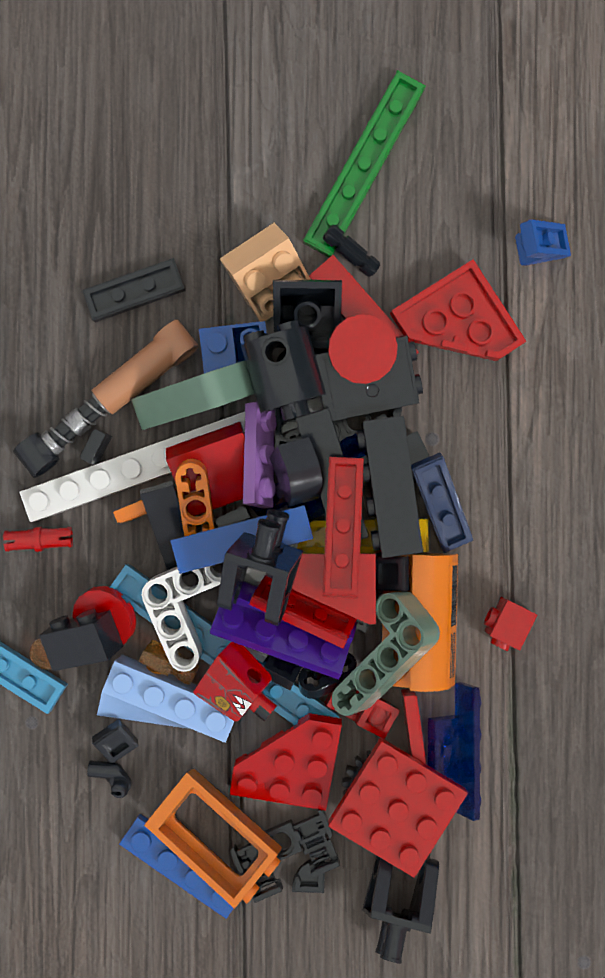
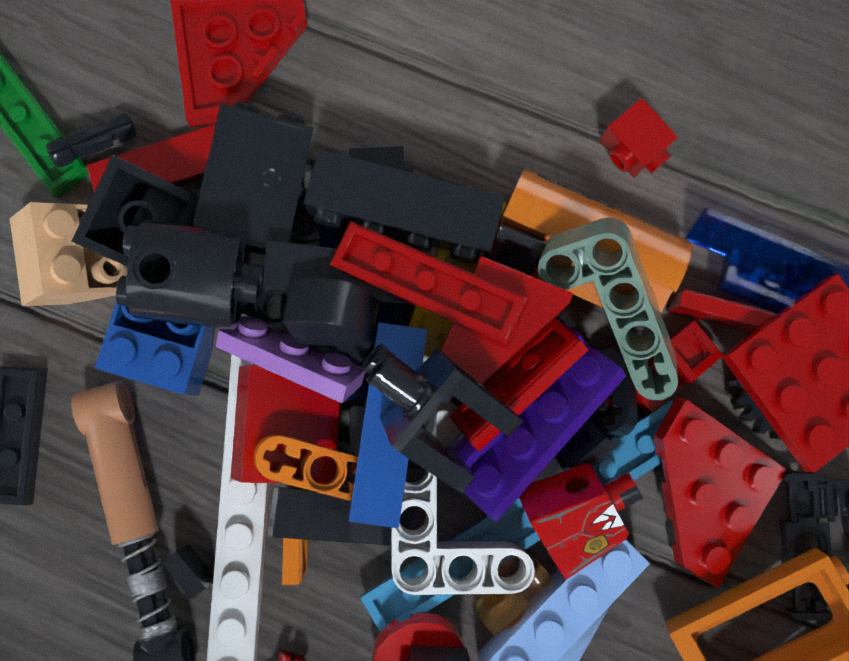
camera: 65 degrees left, 5 degrees down
sand green beam [131,361,254,430] -> none
red tile [328,314,398,384] -> none
dark blue tile [411,452,474,553] -> none

